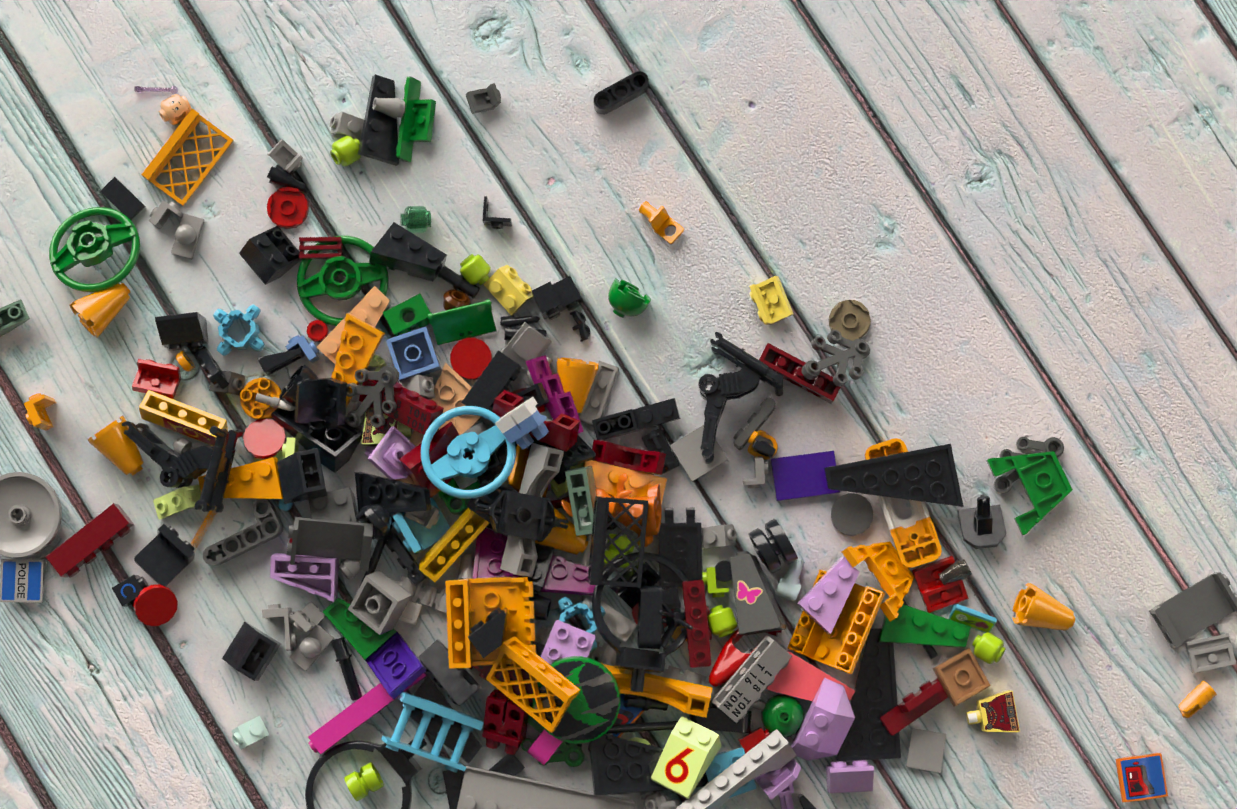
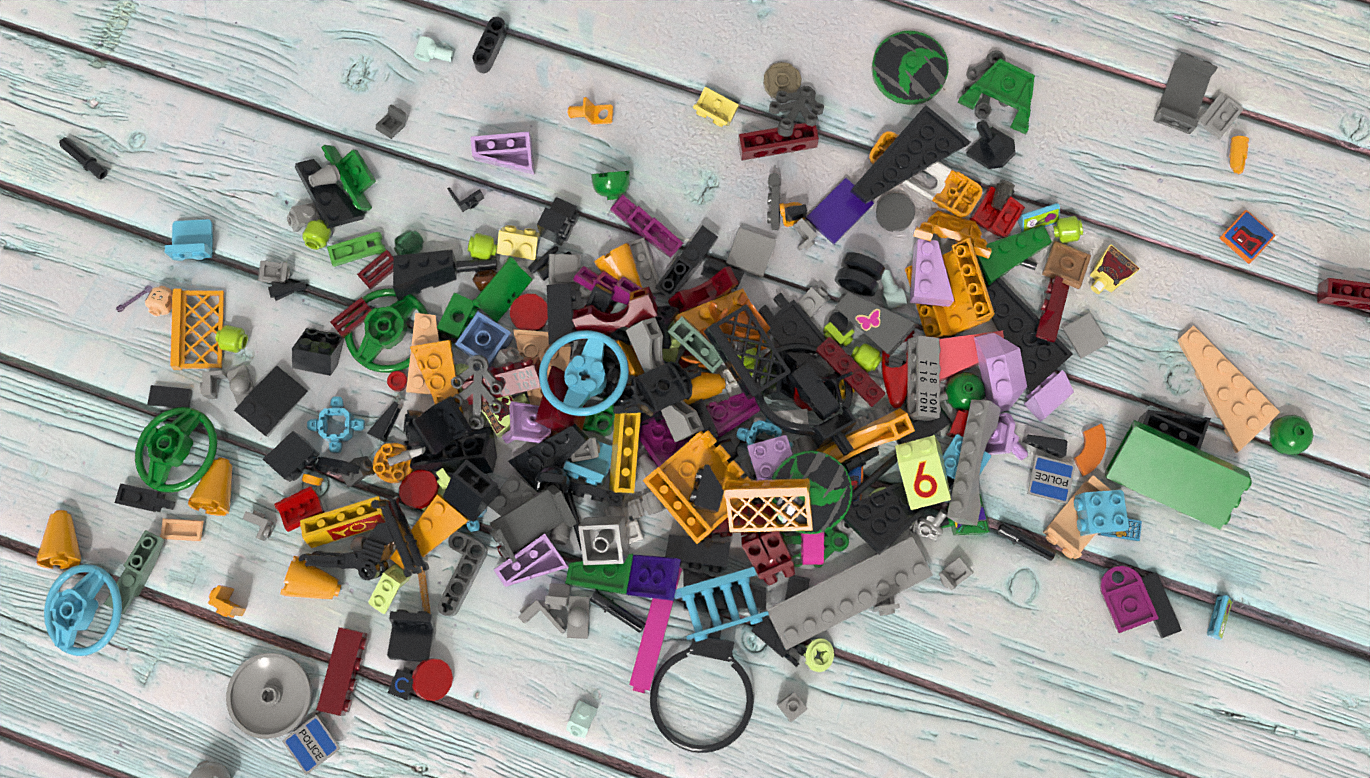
camera: 40 degrees left, 5 degrees down
black slope [222,621,281,681] -> none
red tile [267,187,309,229] -> none
medium blue bracket [285,335,320,363] -> none
lime wheel [344,762,384,801] -> none
hips [495,397,549,450] -> none
black piece [570,310,590,342] -> none
black piece [698,332,783,464] -> none
light orange cone [1012,583,1075,631] -> none
none -> black hinge [114,483,175,512]
none -> light nougat tile [160,518,204,541]
none -> medium azure bracket [165,219,213,261]
none -> lime head [215,325,248,353]
none -> black slope [234,366,308,437]
none -> light grey bracket [242,510,274,541]
none -> bright green plate [327,232,386,267]
none -> dark red tile [357,250,393,290]
none -> light aqua pin [413,36,454,62]
none -> lavender wedge [471,132,534,175]
none -> magenta slope [610,195,683,258]
none -> dish [872,31,949,105]

